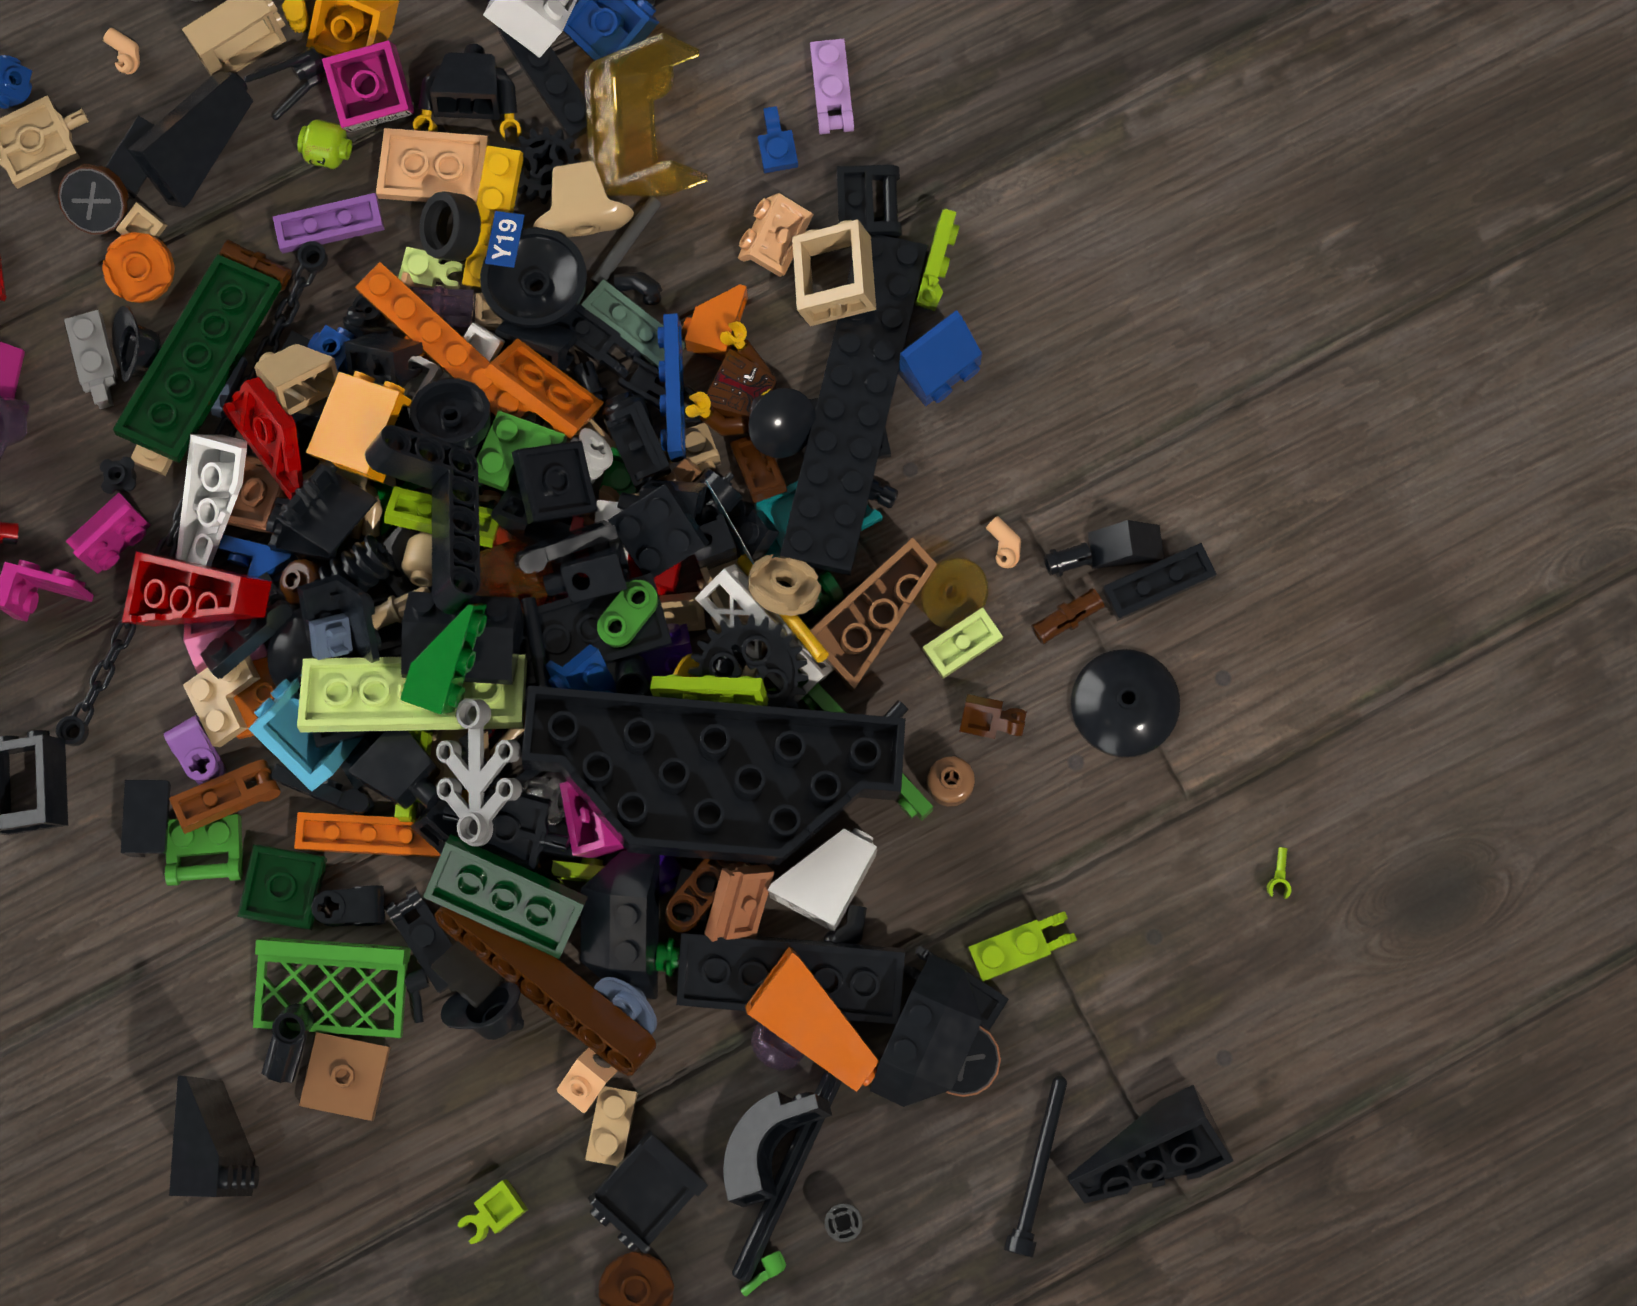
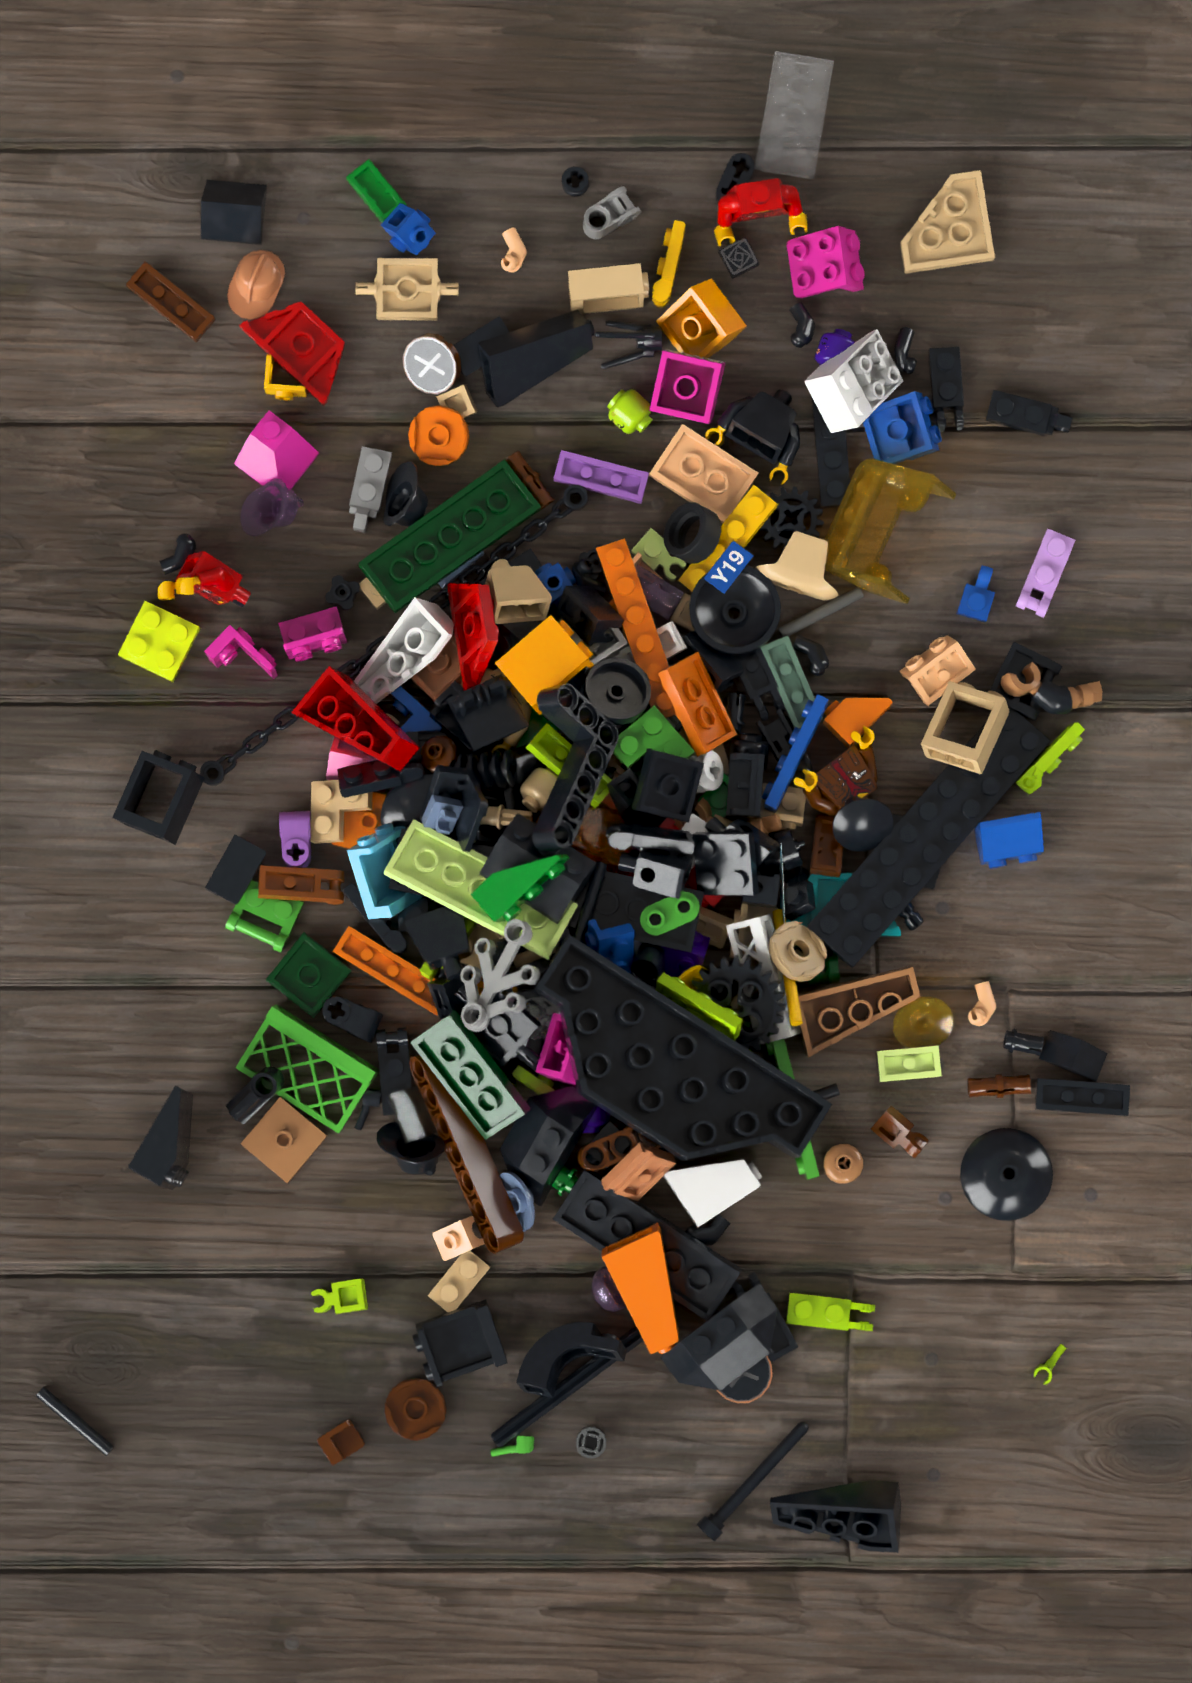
camera: 25 degrees right, 5 degrees up
none -> medium nougat piece [1001,662,1103,715]

